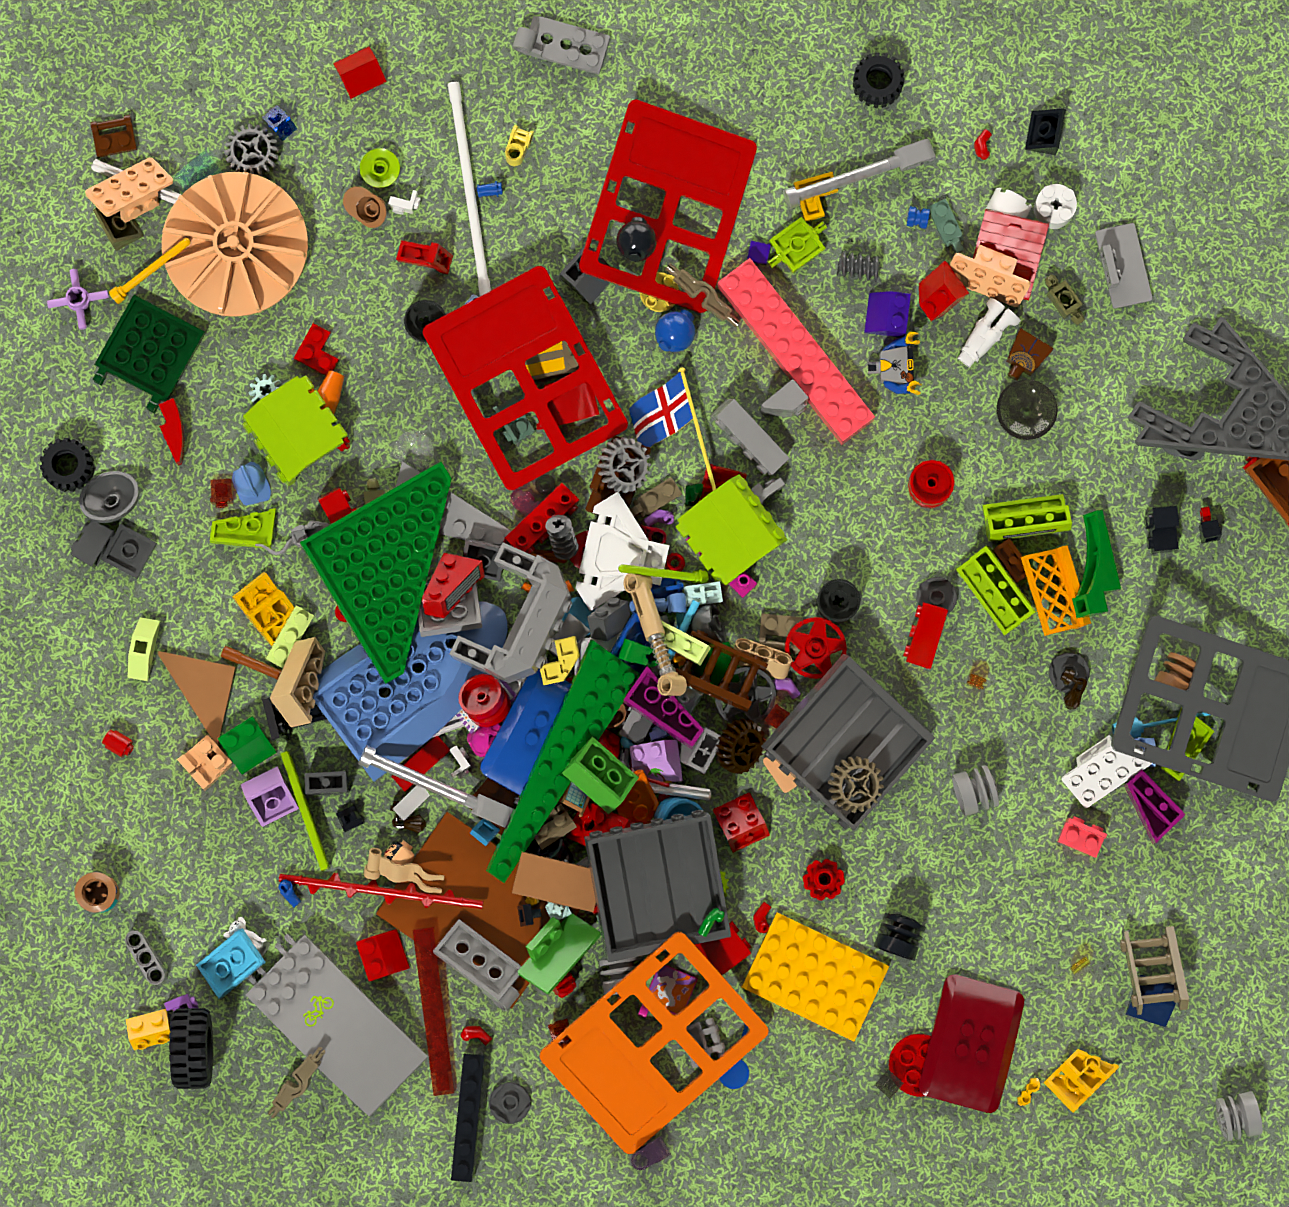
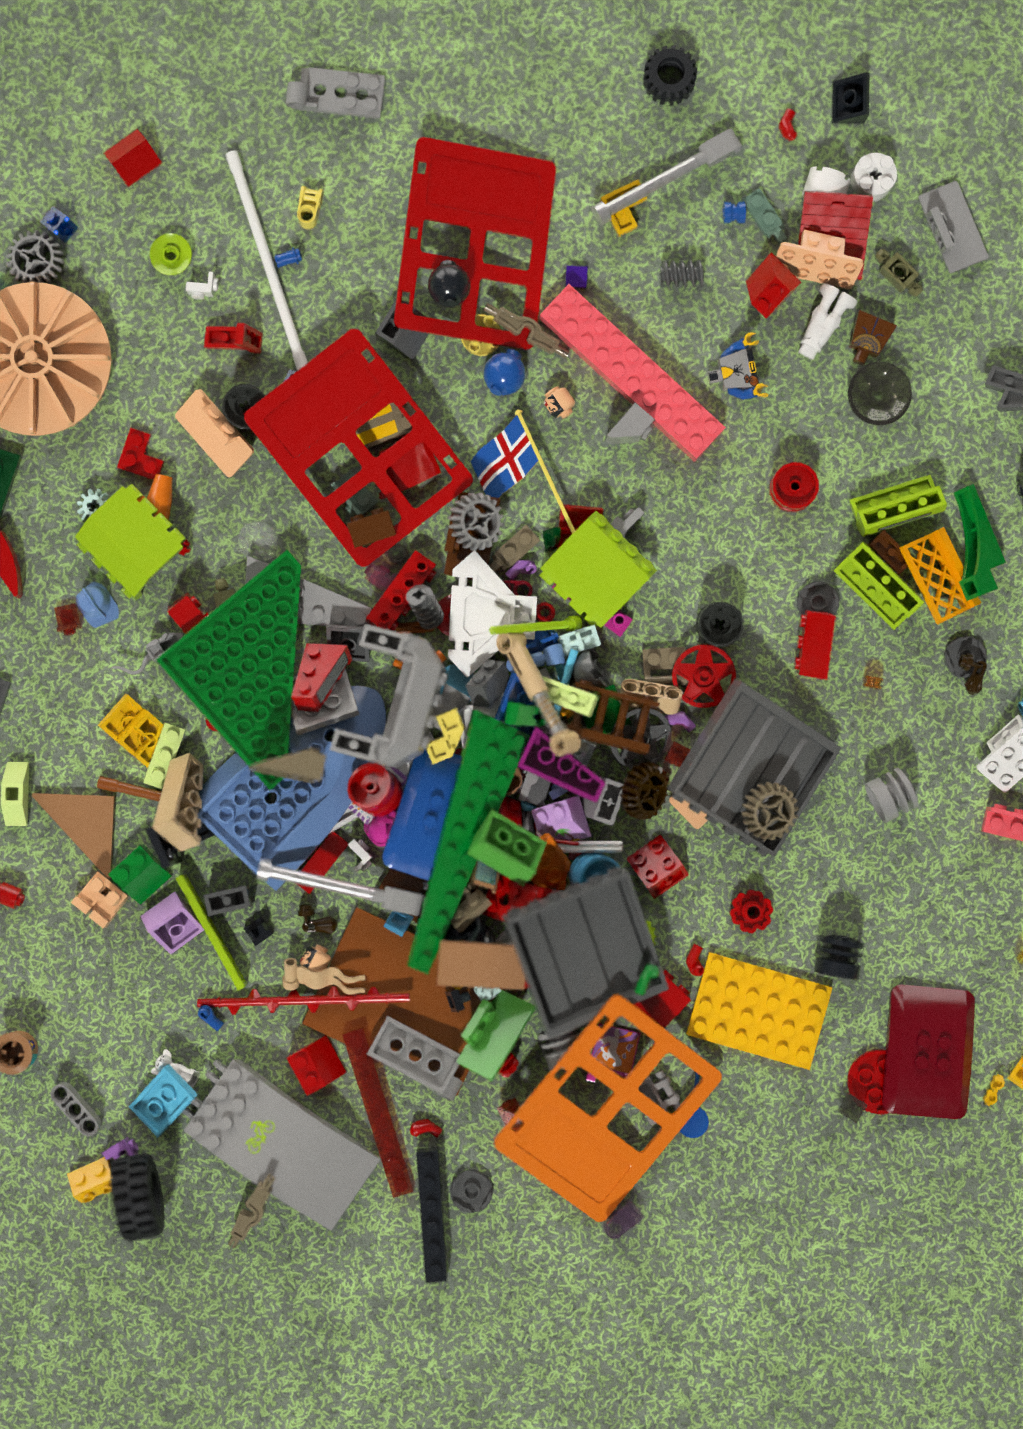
camera: 10 degrees left, 5 degrees up
lime wing [209,508,276,549] -> none
medium nougat piece [343,186,386,228] -> none
white sticker [393,785,430,820] -> none
light grey wedge [710,399,789,475] -> none
lime plate [767,217,827,273] -> none
dark purple slope [864,291,911,338] -> none
none -> light nougat bracket [175,389,254,477]
none -> dark tan slope [248,748,326,783]
none -> reddish brown brick [347,507,396,548]
none -> light nougat head [544,386,575,419]

